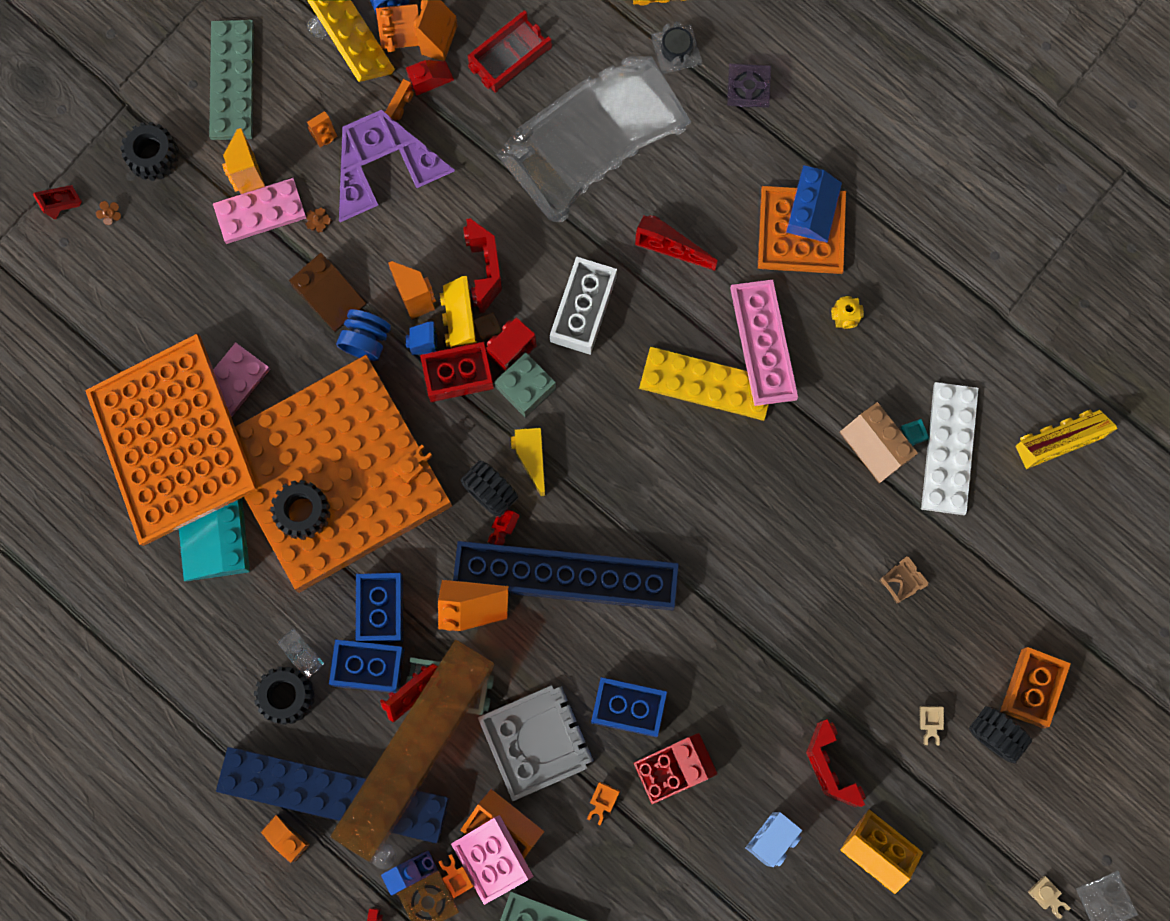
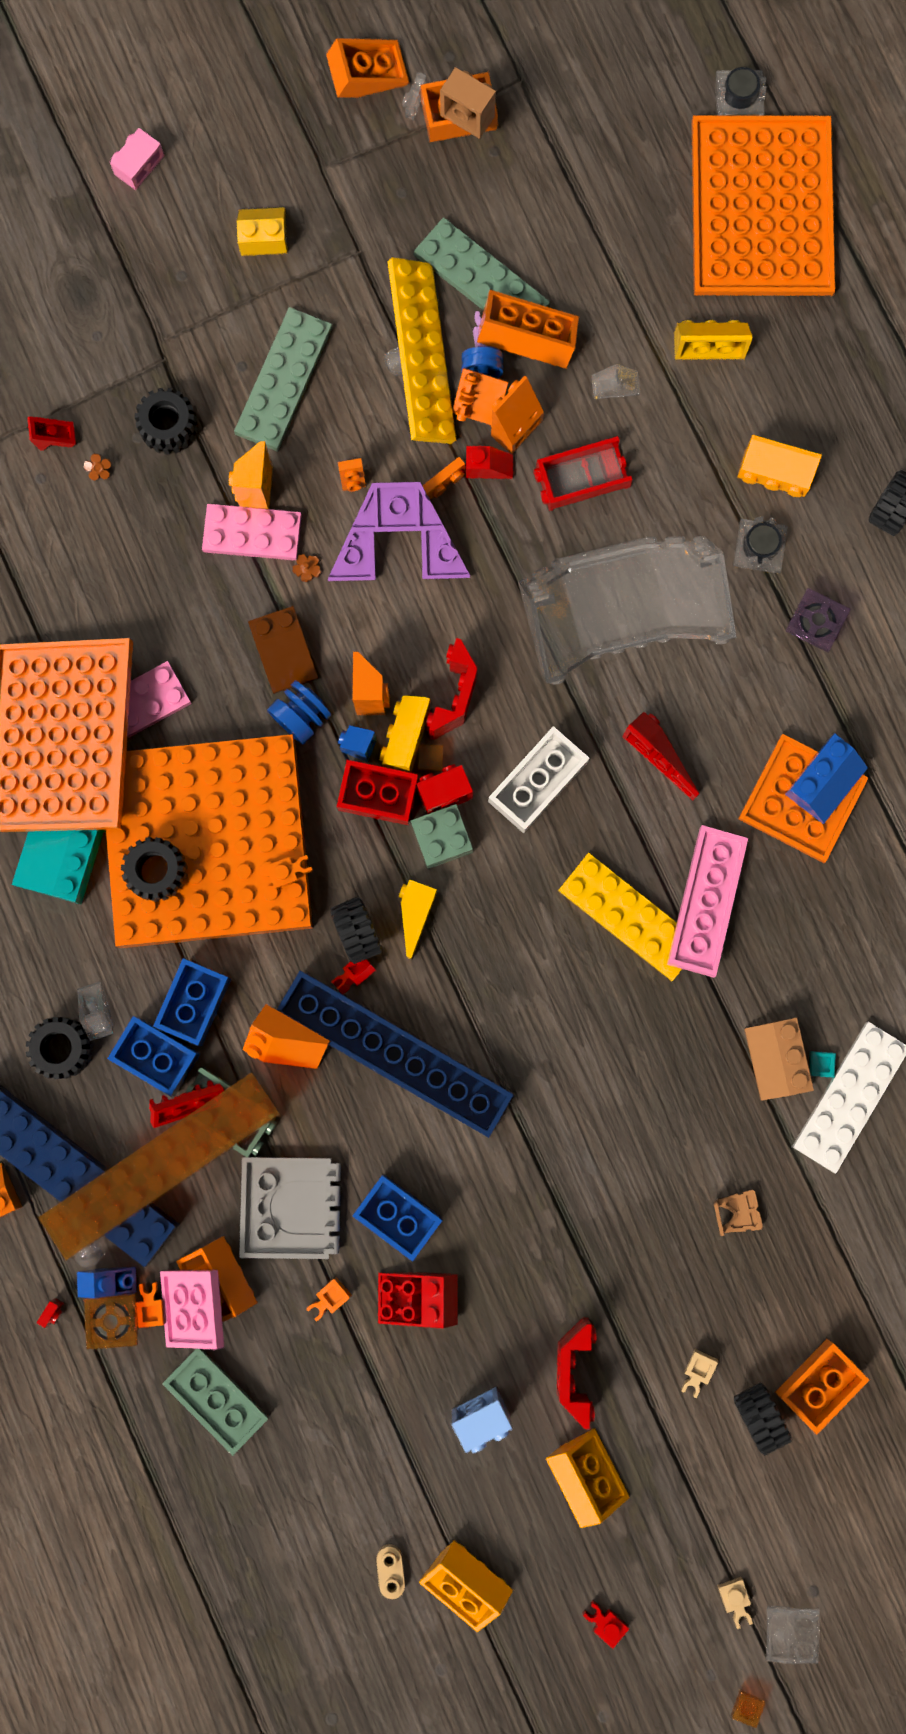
camera: 25 degrees right, 5 degrees up
yellow brick [831,296,864,329] -> none

